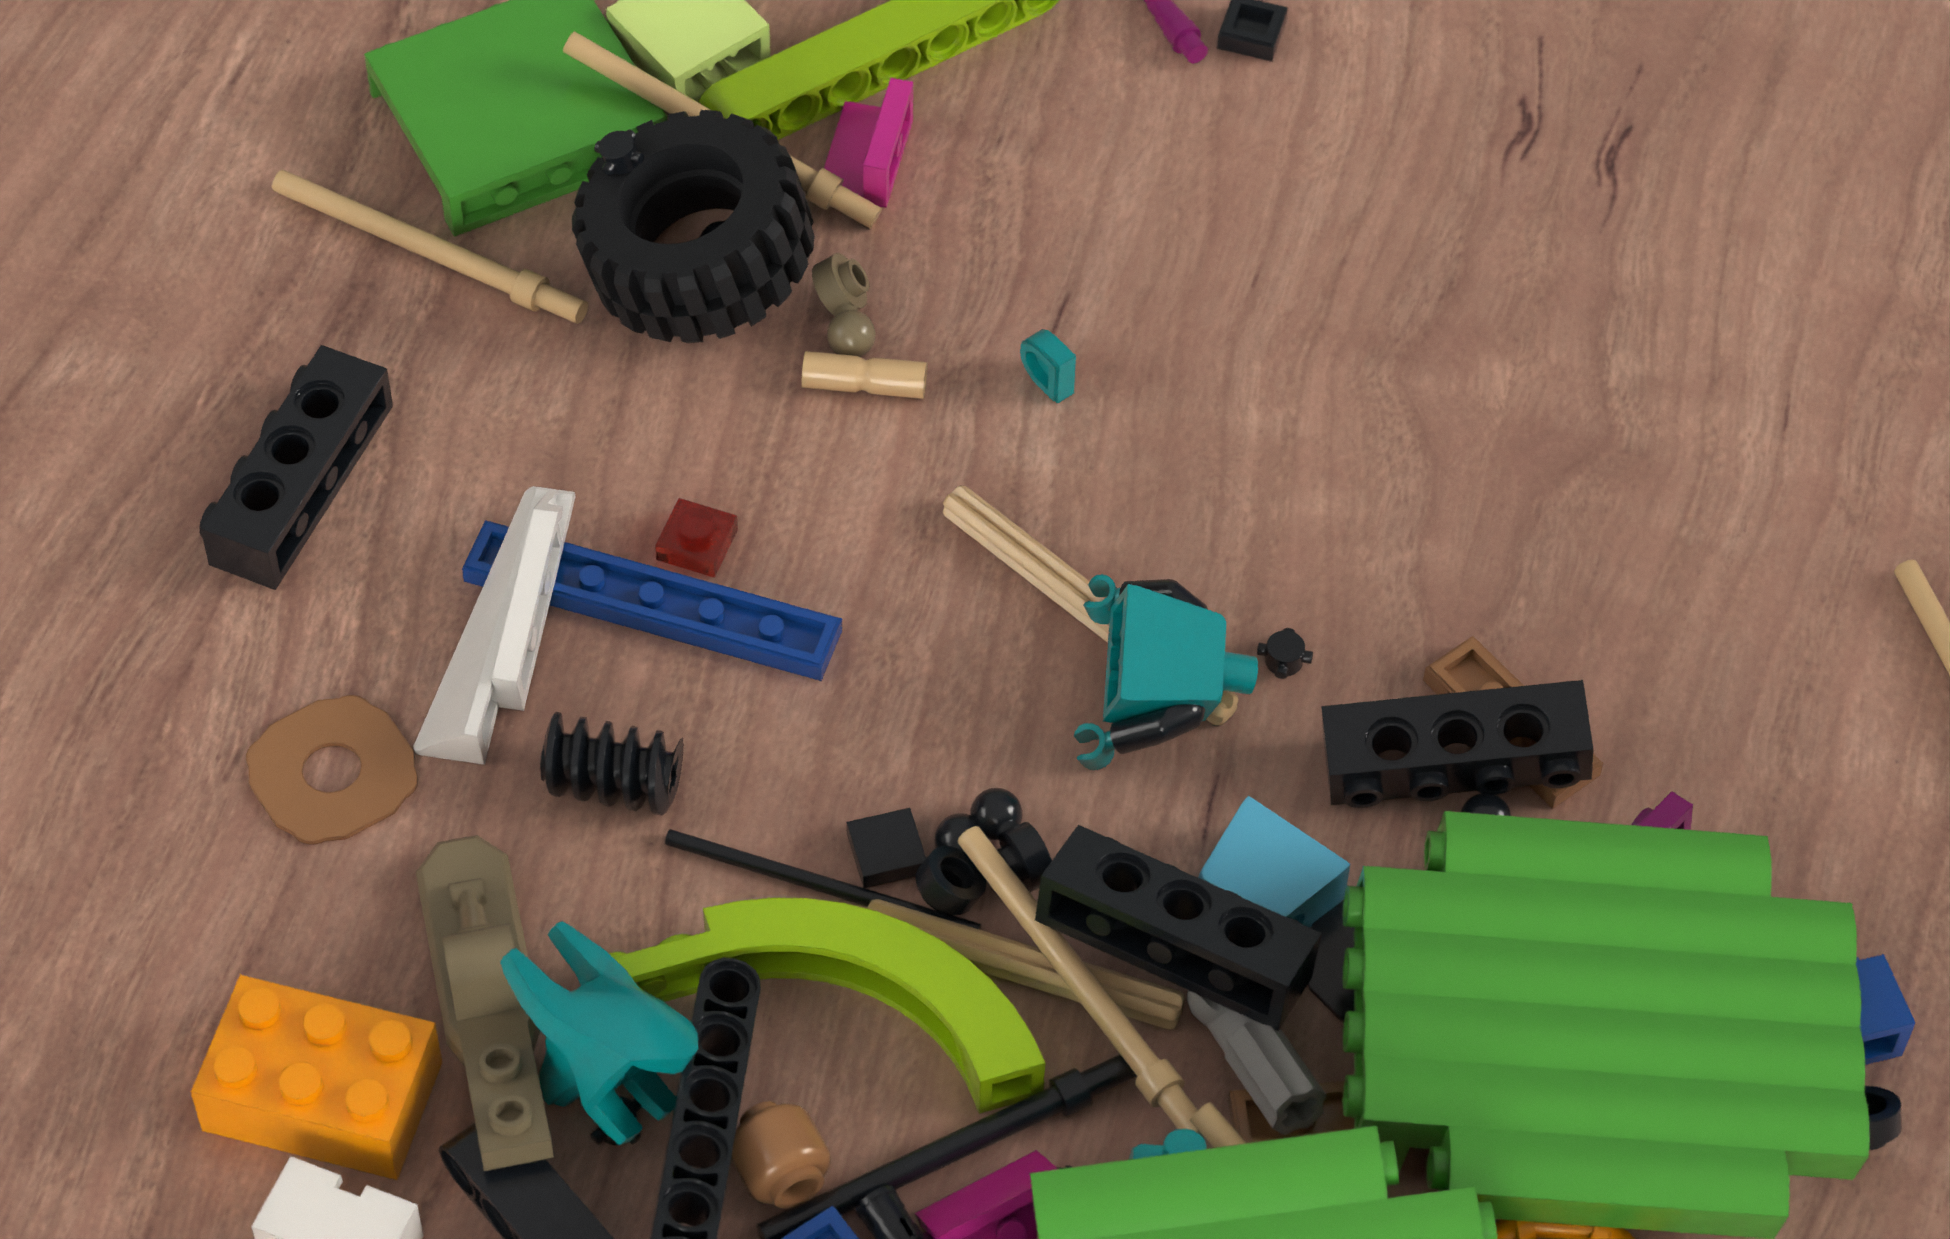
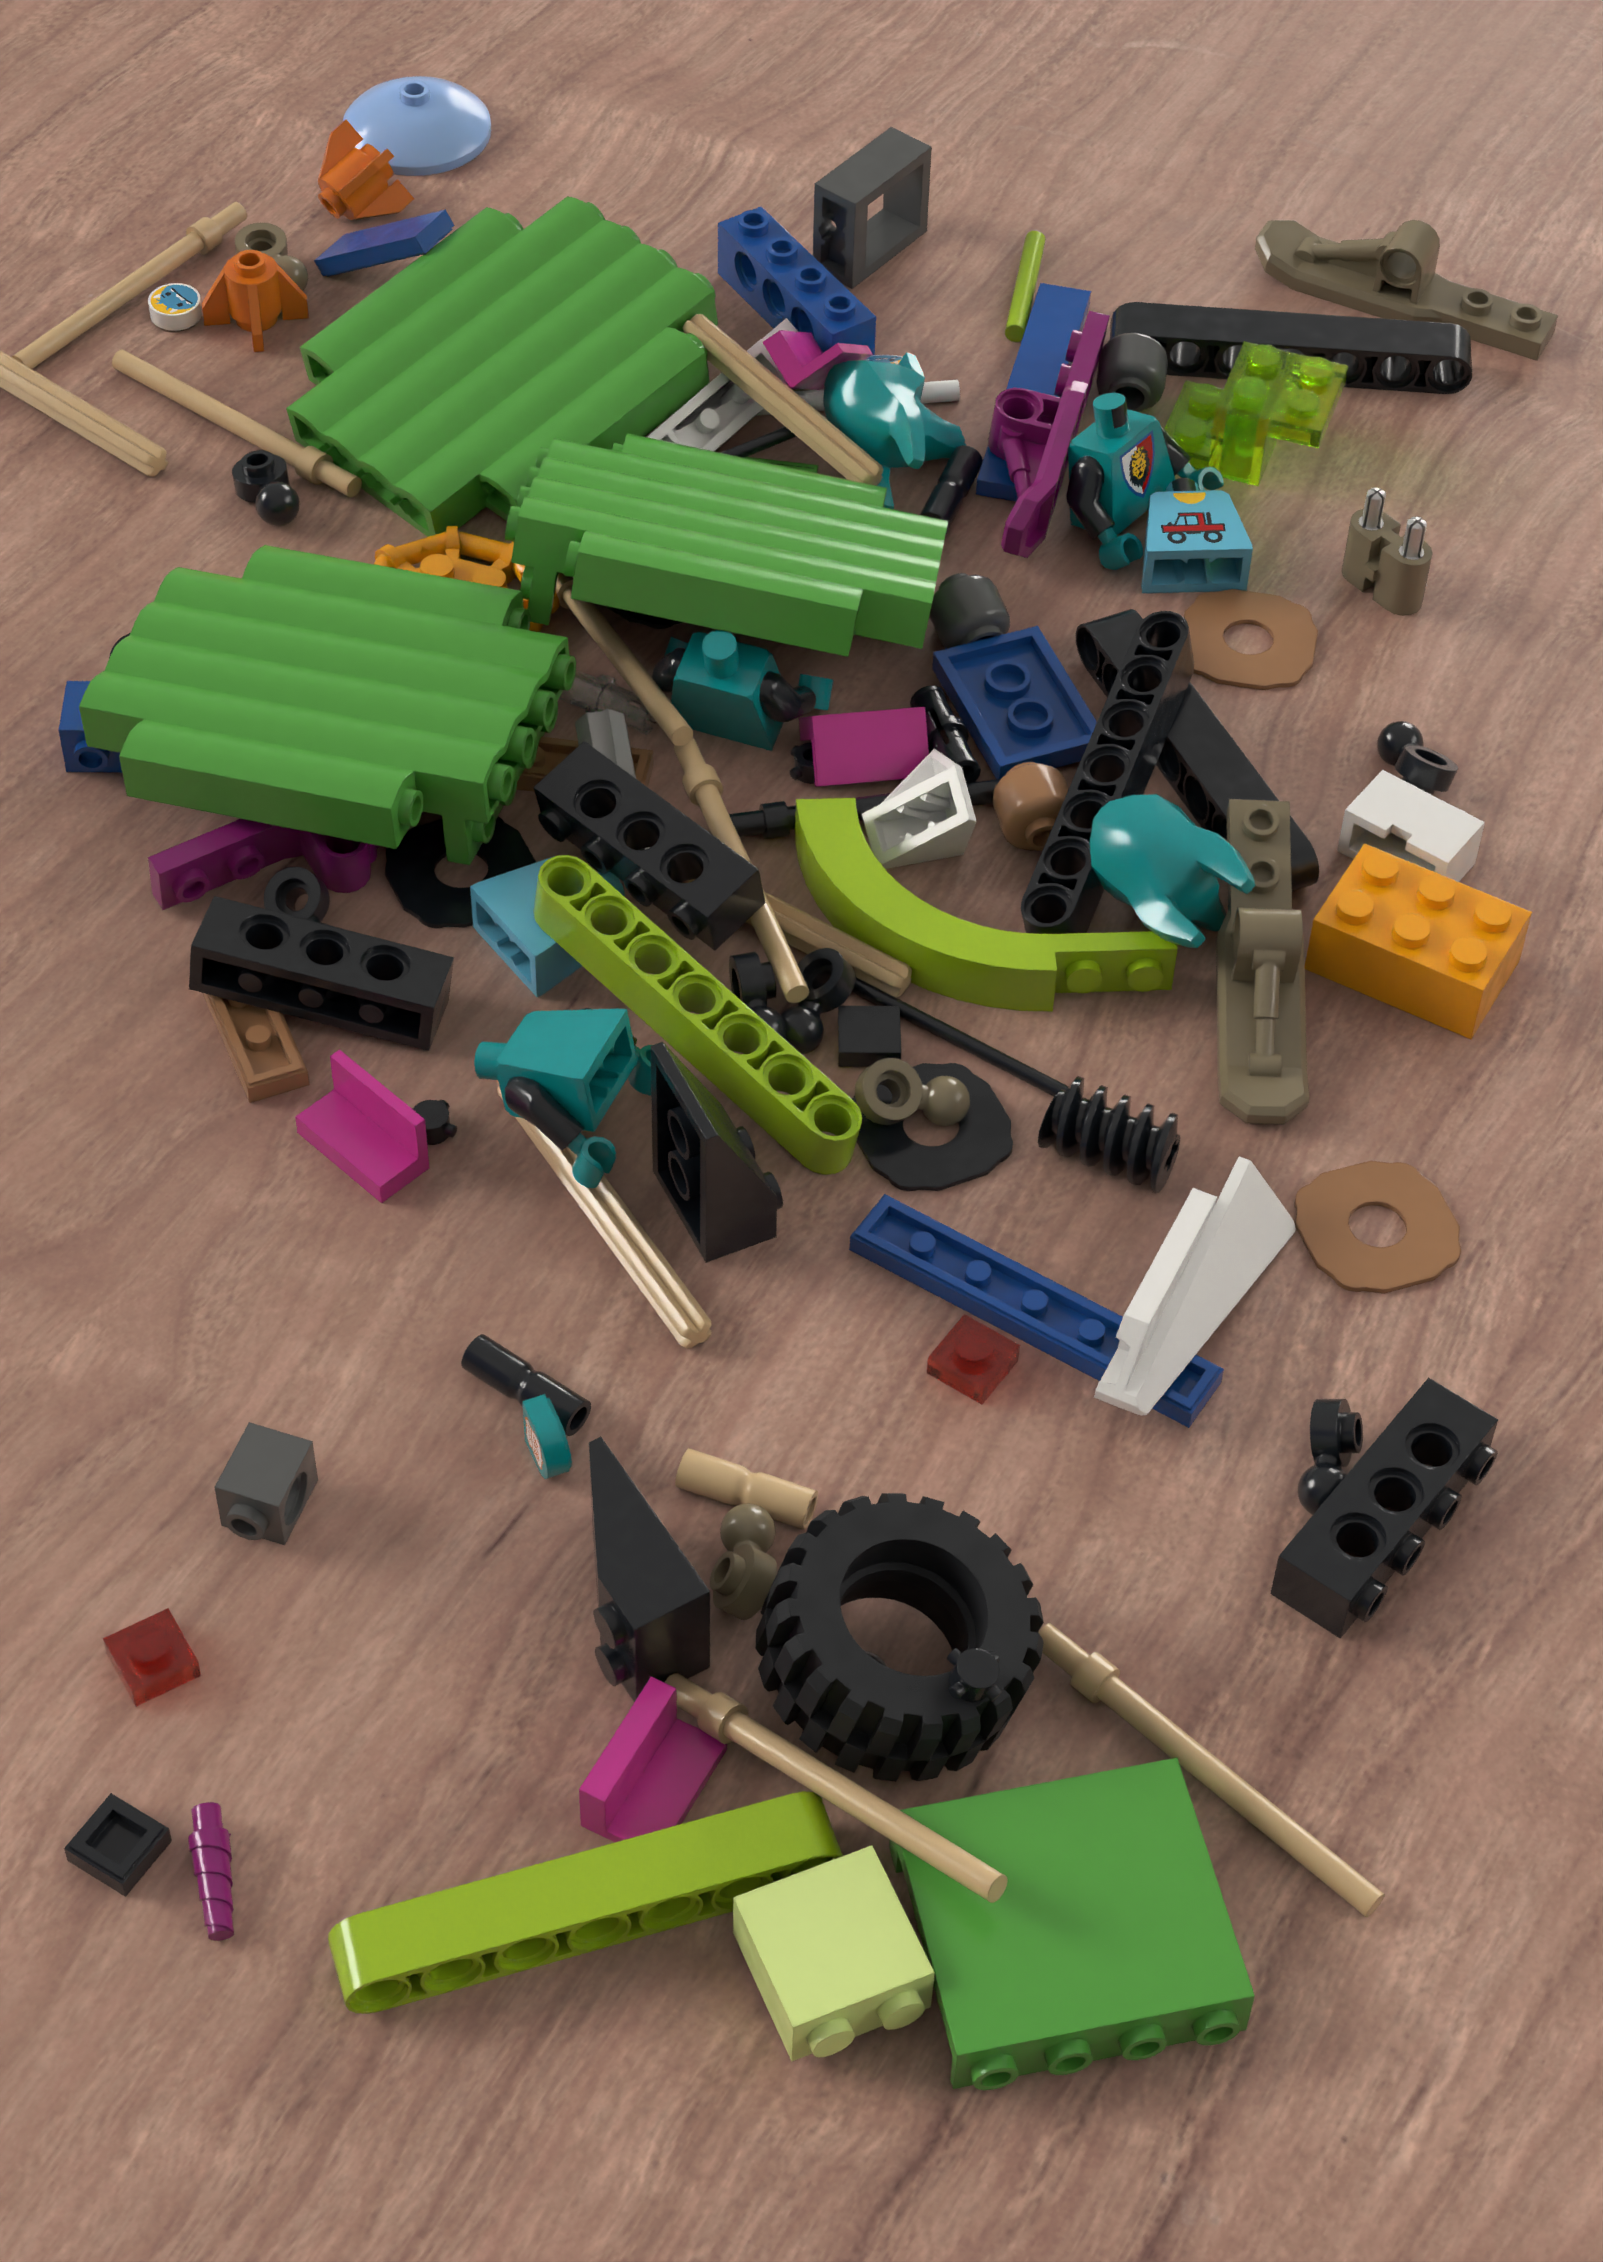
camera: 165 degrees left, 5 degrees down
none -> clear red plate [103,1608,201,1707]
none -> dark grey brick [214,1422,318,1545]
none -> dark pink panel [295,1049,430,1203]
none -> black piece [461,1334,591,1436]
none -> lime beam [533,855,862,1175]
none -> black slope [589,1437,710,1702]
none -> black slope [651,1042,783,1263]
none -> black piece [852,1063,1013,1191]
none -> dark tan plate [855,1058,970,1126]
none -> white slope [862,748,977,869]
none -> black plate [1298,1399,1363,1515]

